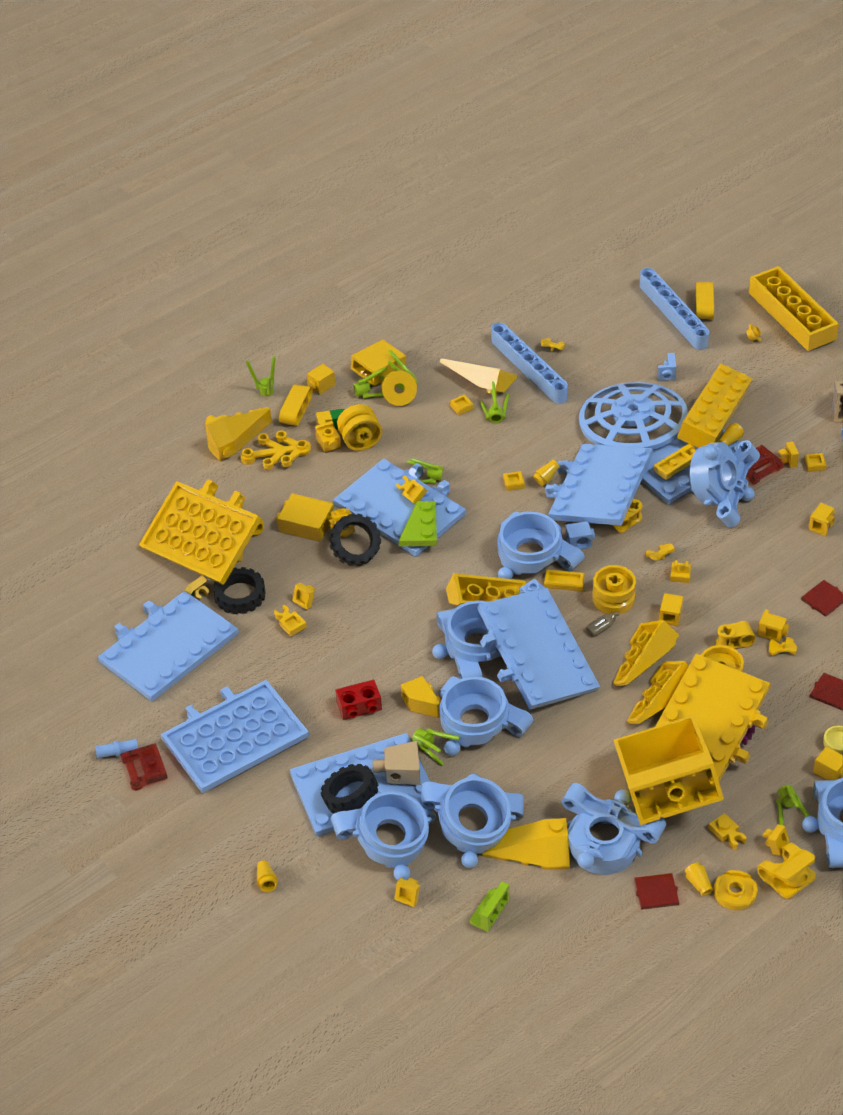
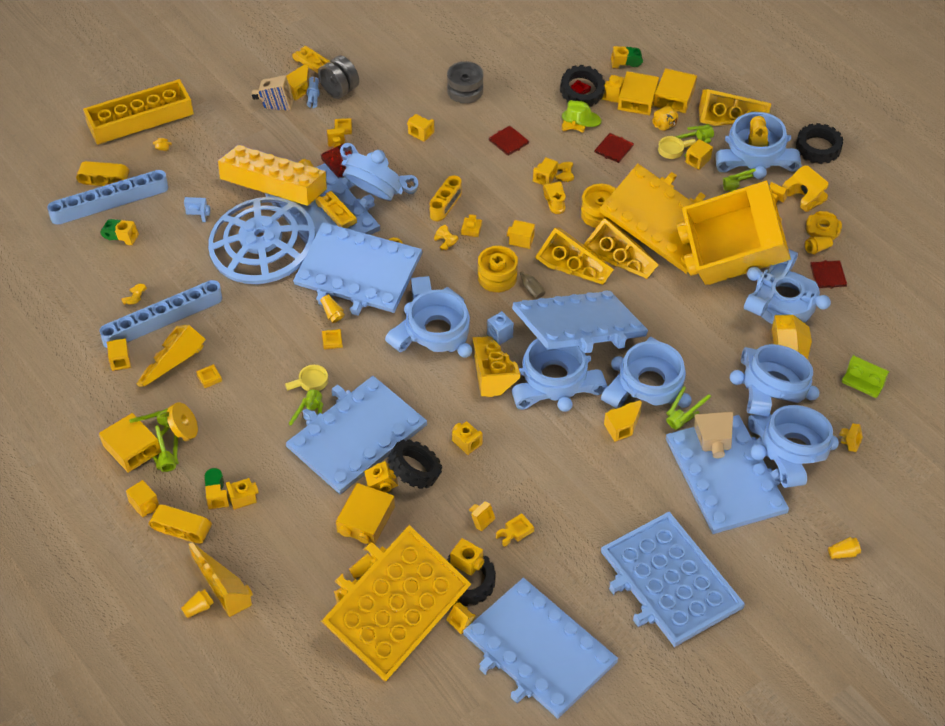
camera: 90 degrees left, 5 degrees up
light blue pin [95,739,138,759] -> none
clear red plate [121,743,168,791] -> none
yellow plant [241,430,311,470] -> none
lime plant [246,356,276,396] -> none
black tyre [321,764,379,814] -> none
red brick [335,679,382,720] -> none
yellow wheel [337,404,383,451] -> none
yellow plate [396,476,428,504] -> none
lime wing [399,501,437,546] -> none
lime plant [480,381,509,423] -> none
yellow tile [544,570,585,592] -> none
none -> yellow leg [100,219,139,245]
none -> yellow brick [107,338,131,371]
none -> light yellow piece [285,364,328,391]
none -> yellow beam [429,175,462,221]
none -> yellow brick [450,538,484,576]
none -> yellow brick [452,421,483,455]

